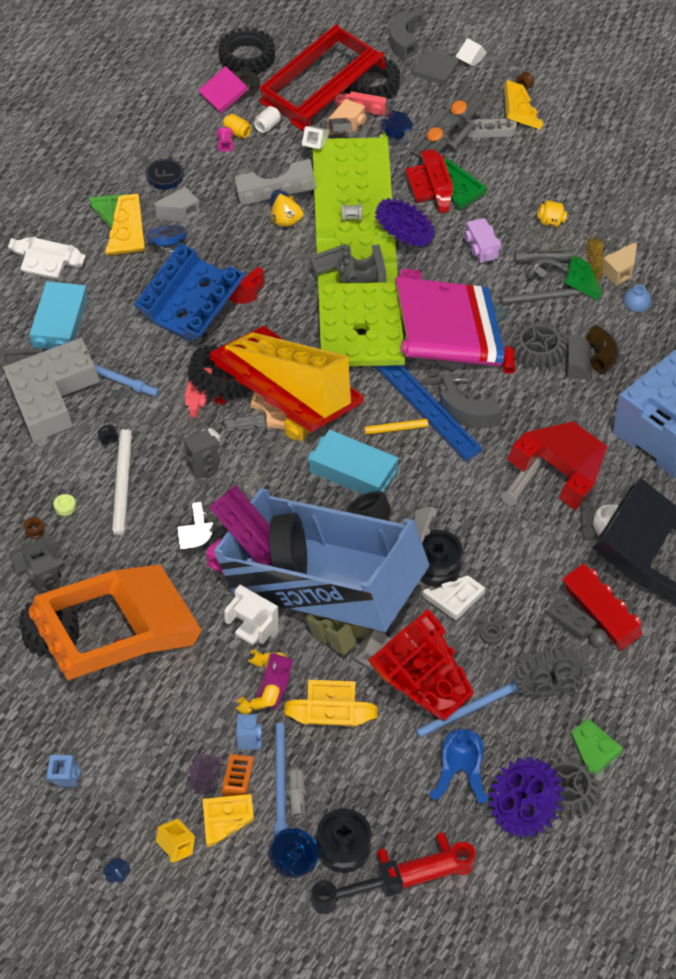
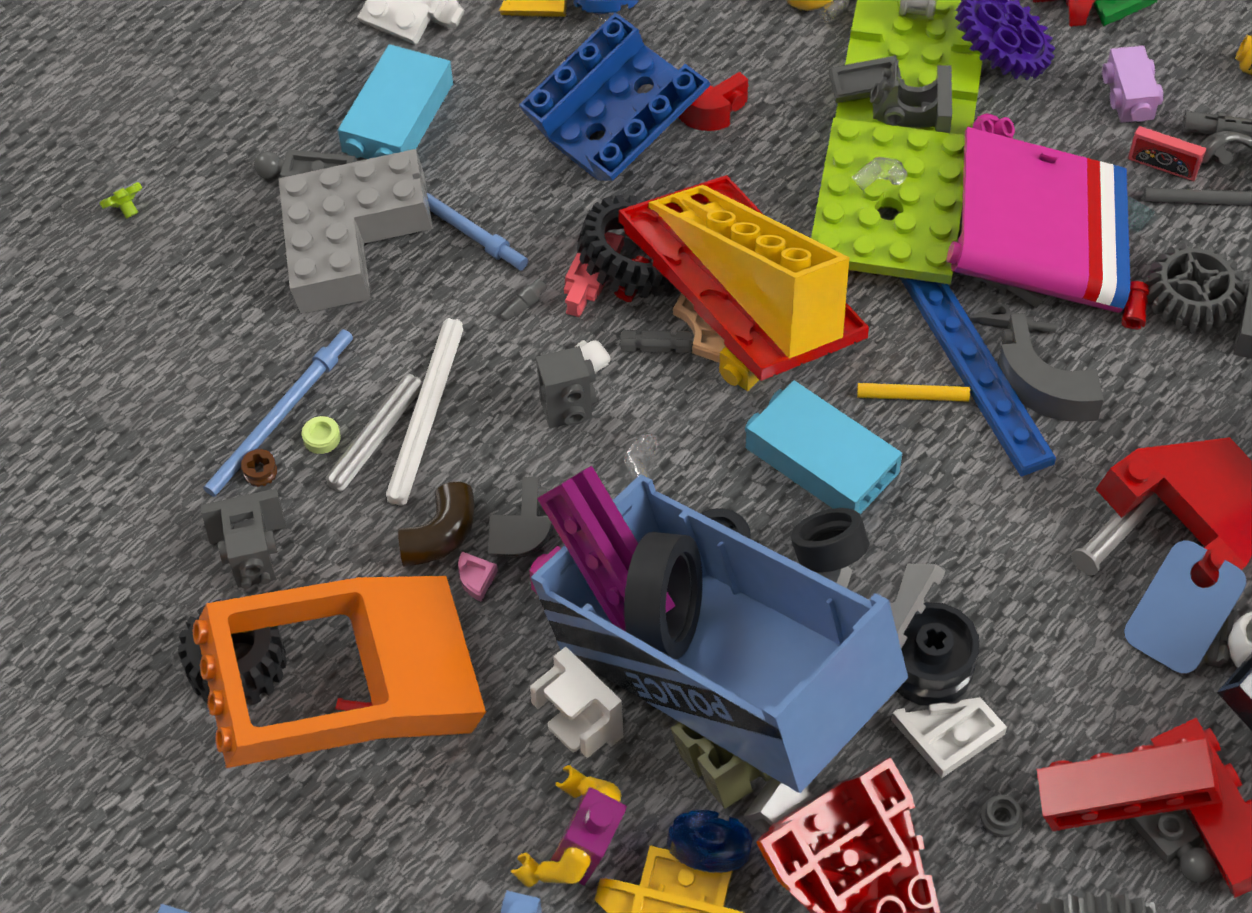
camera: 15 degrees right, 5 degrees up
black bush [97,425,119,445] -> none
none -> medium blue bar [203,329,353,497]
none -> light grey axle [326,373,422,492]
none -> dark brown cylinder [398,482,475,567]
none -> bright pink tile [458,552,498,602]
none -> clear blue tile [666,810,753,873]
none -> clear arm [852,157,907,190]
none -> brick [1037,738,1222,831]
none -> medium blue piece [1125,540,1247,674]
none -> slope [1128,126,1207,181]

